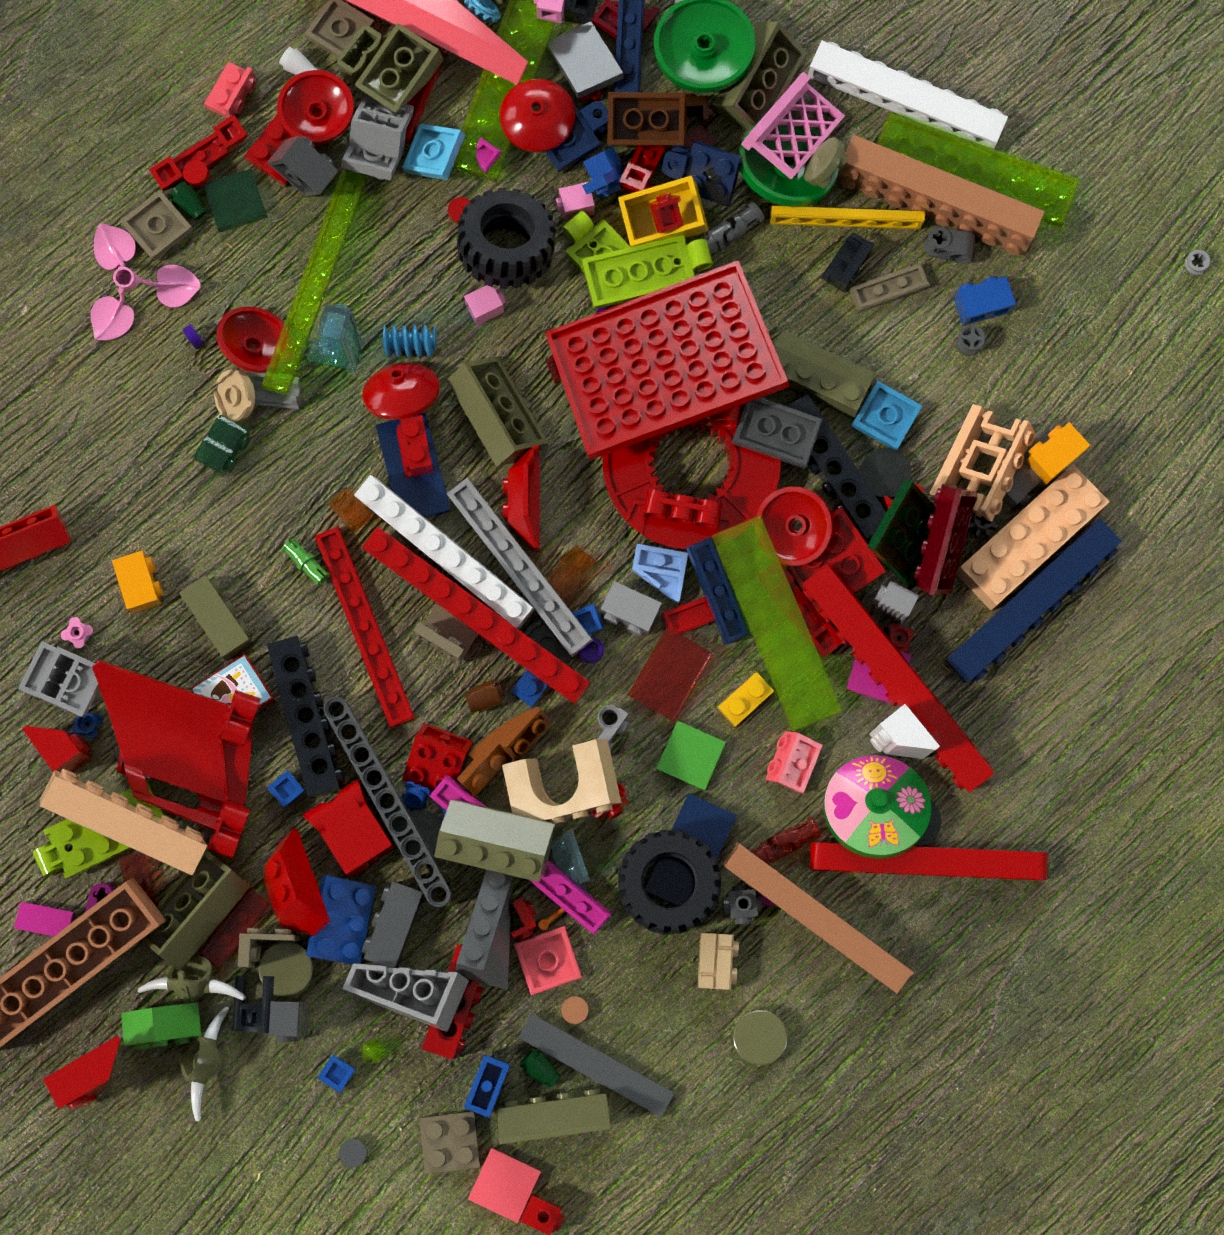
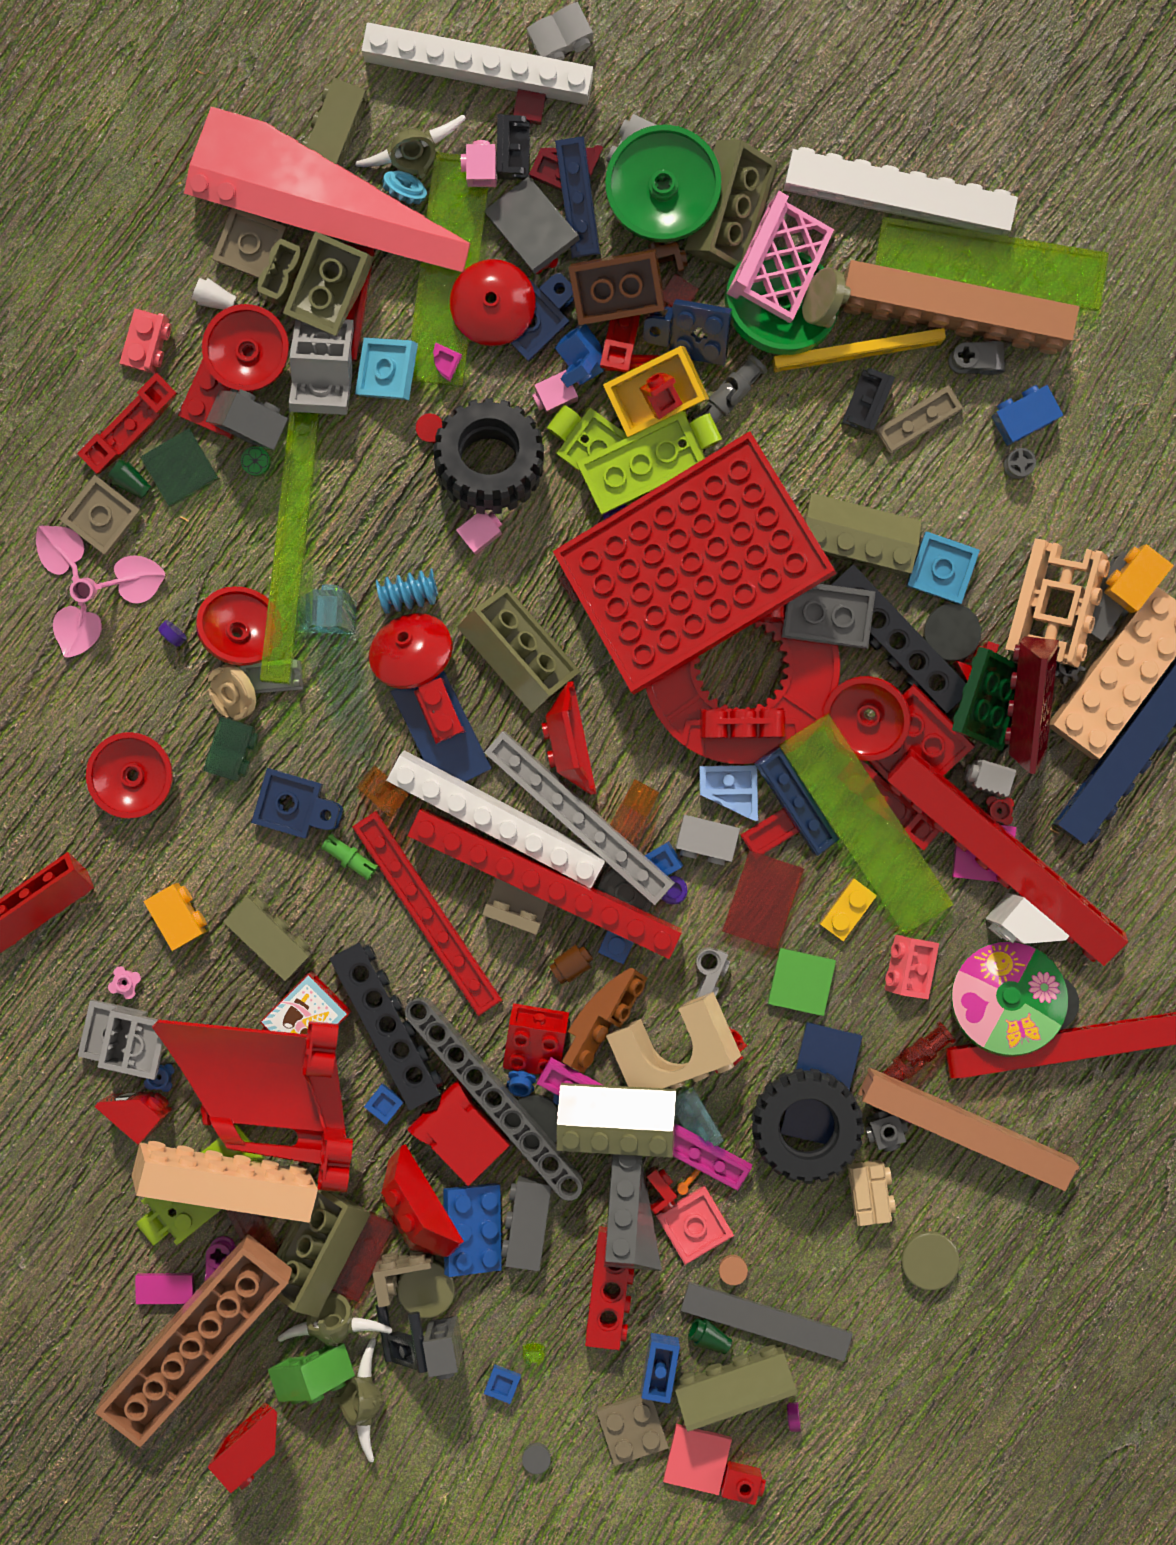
camera: 10 degrees left, 10 degrees up
red tile [183,160,210,187] -> none
light grey wedge [342,963,469,1032] -> none
none -> red dish [86,732,173,818]
none -> tile [241,447,271,476]
none -> dark blue plate [251,768,344,839]
none -> magenta tile [787,1402,801,1432]

